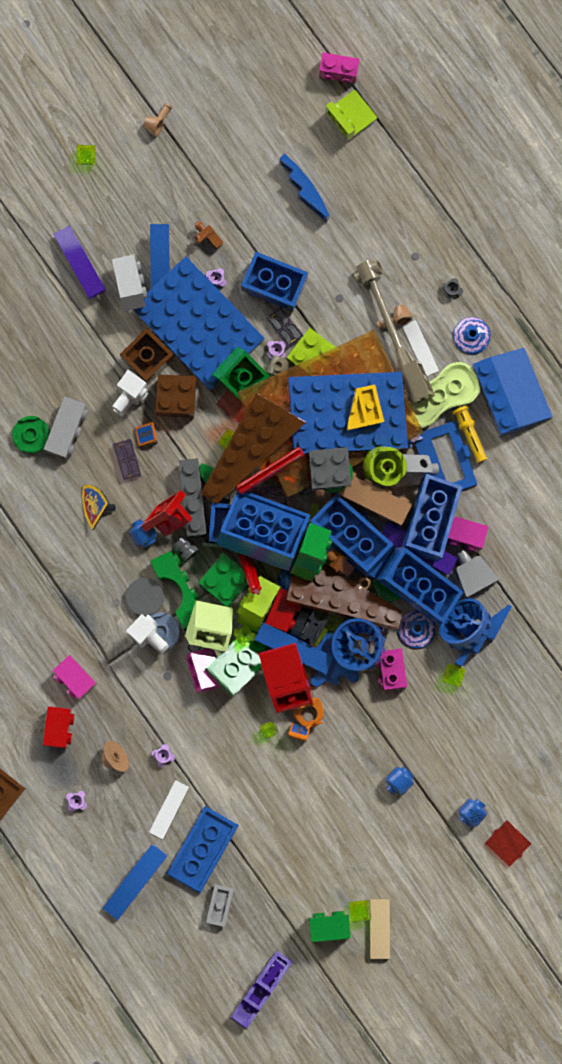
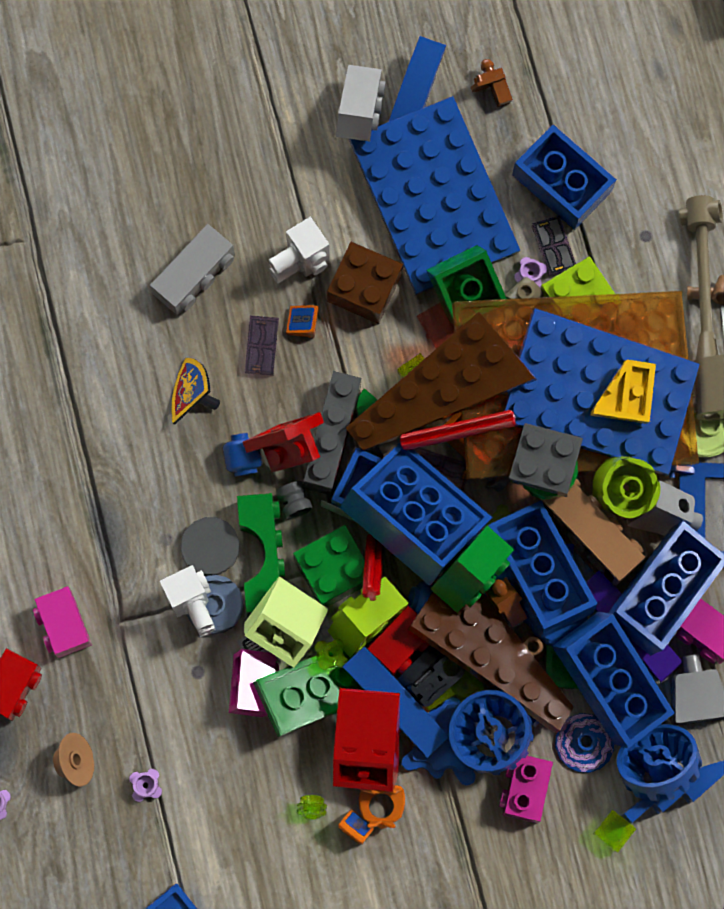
camera: 20 degrees right, 5 degrees down
green tile [12,416,50,454] -> none
dark purple slope [53,225,106,300] -> none
reddish brown brick [120,328,174,385] -> none
white sticker [149,780,189,839] -> none
lavender plate [206,268,226,287] -> none
blue slope [279,153,329,222] -> none

